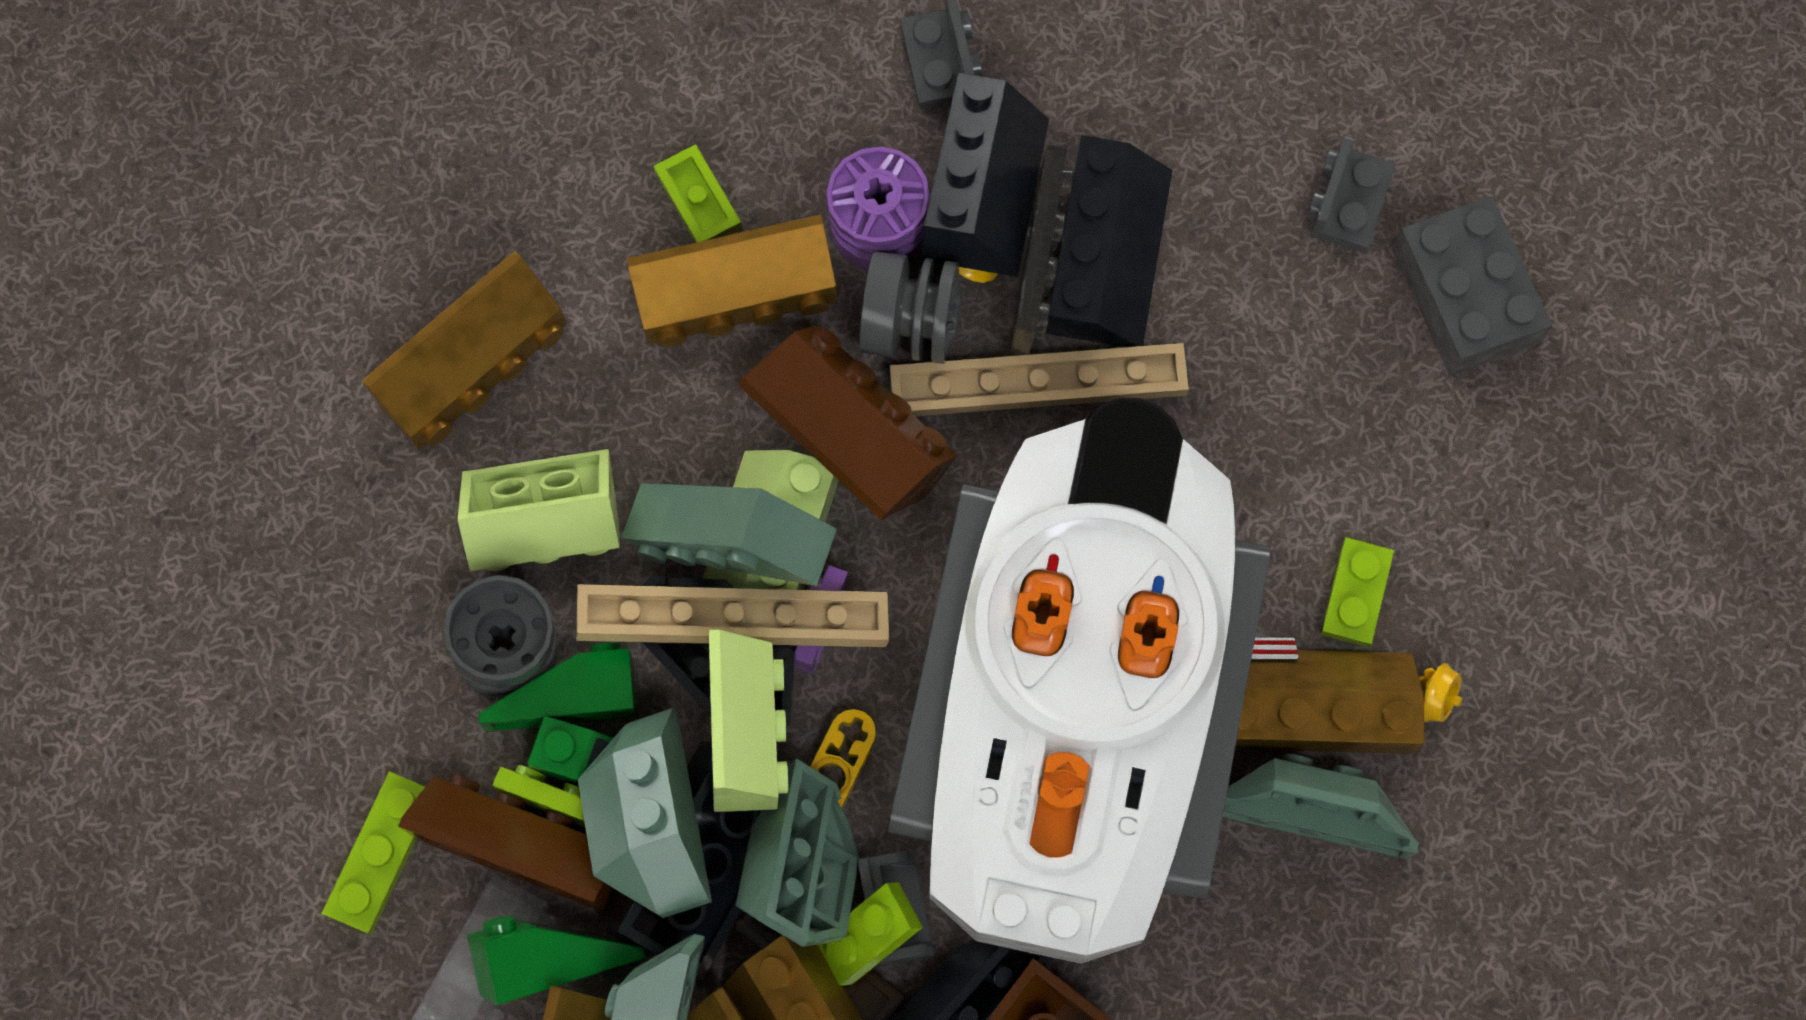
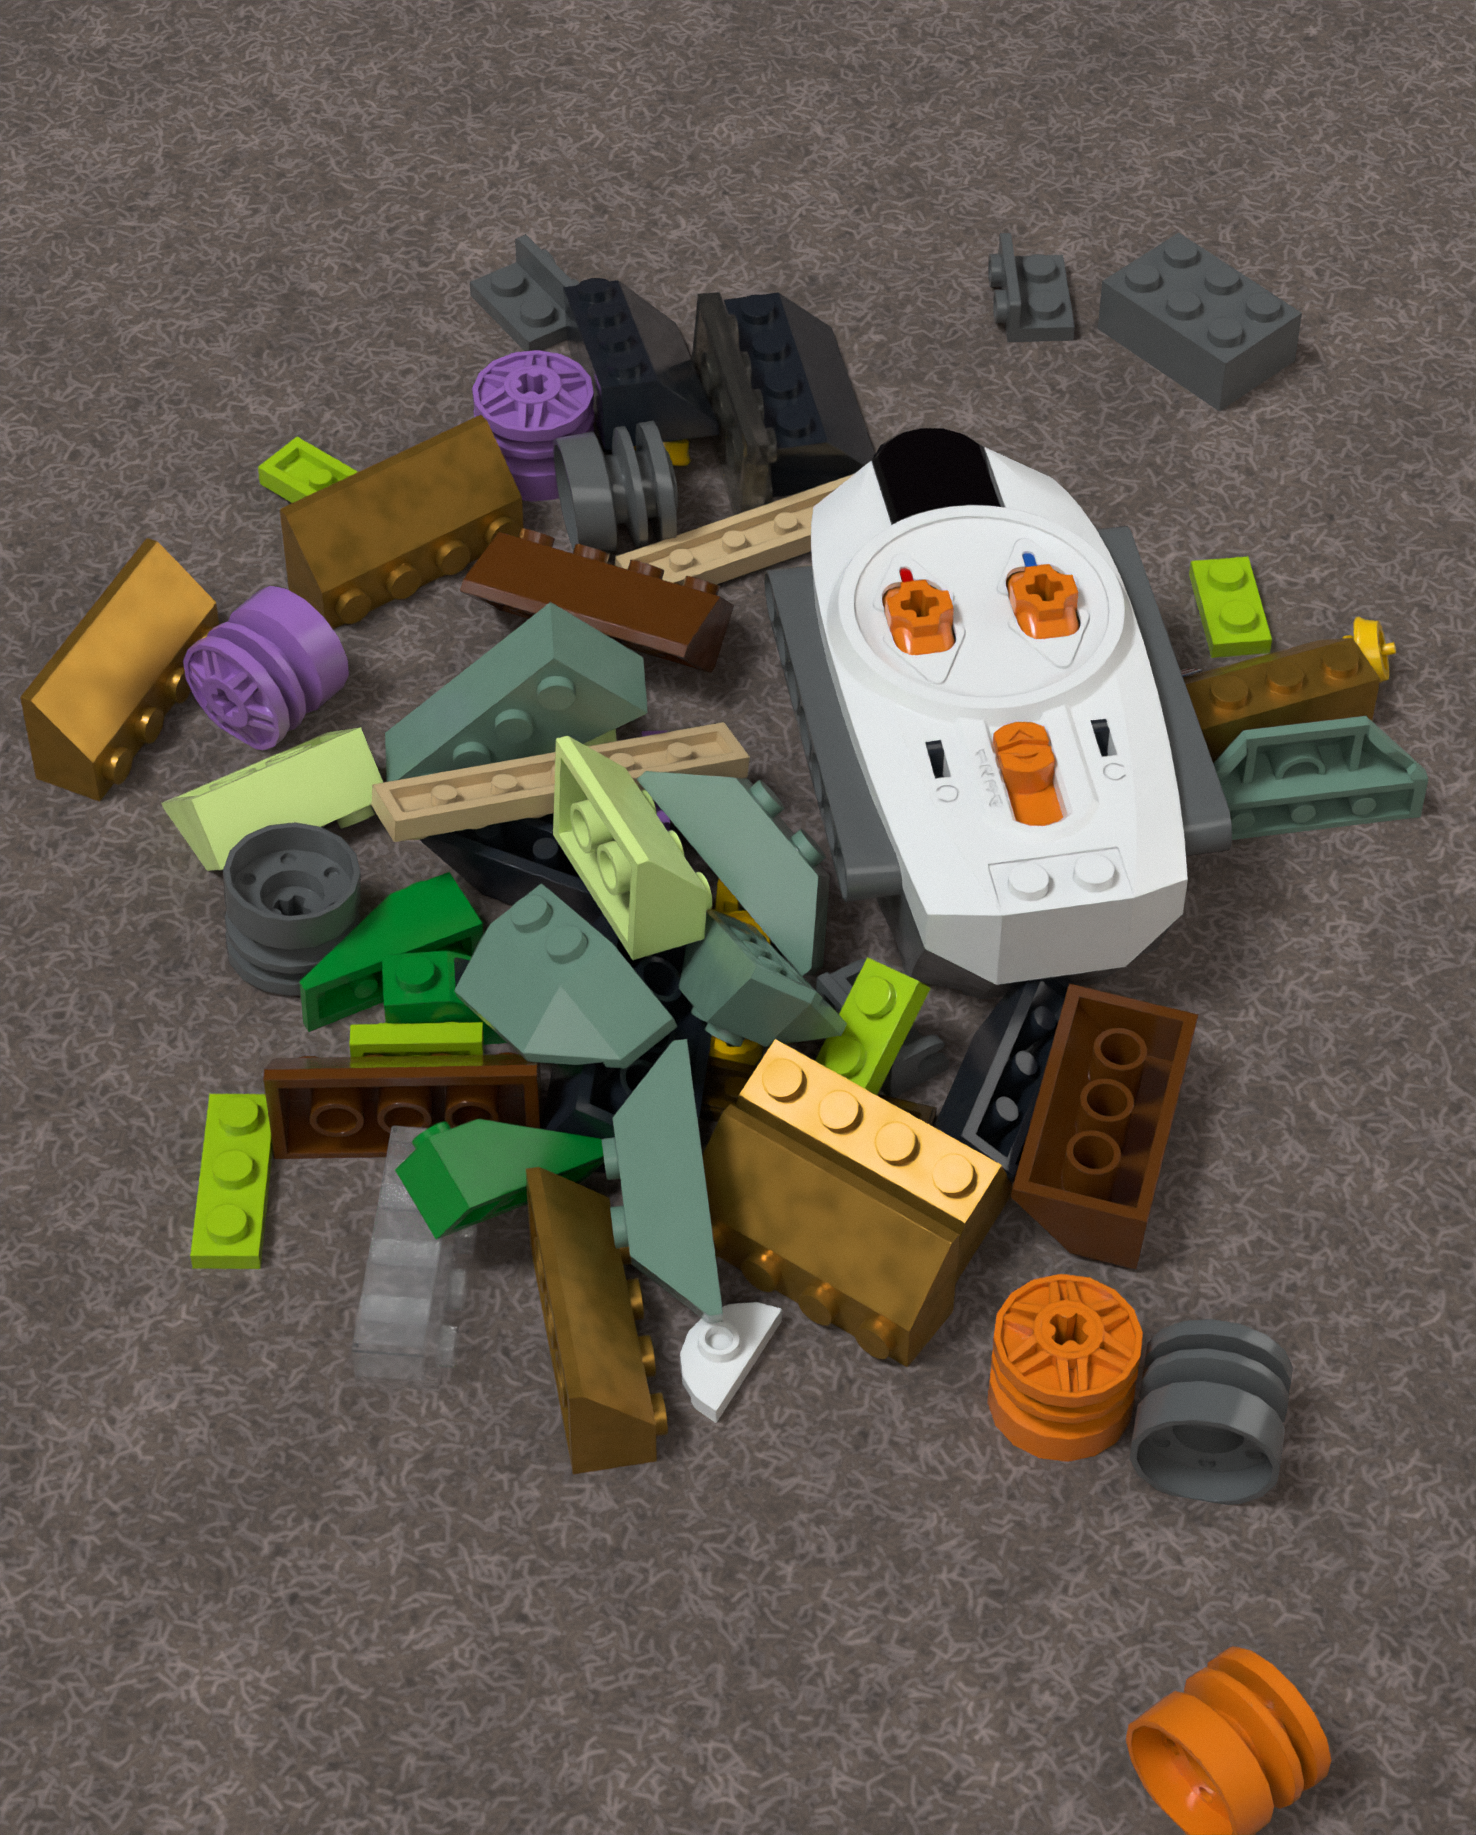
camera: 25 degrees left, 25 degrees down
none -> medium lavender wheel [183,586,349,751]
none -> sand green wedge [637,771,830,977]

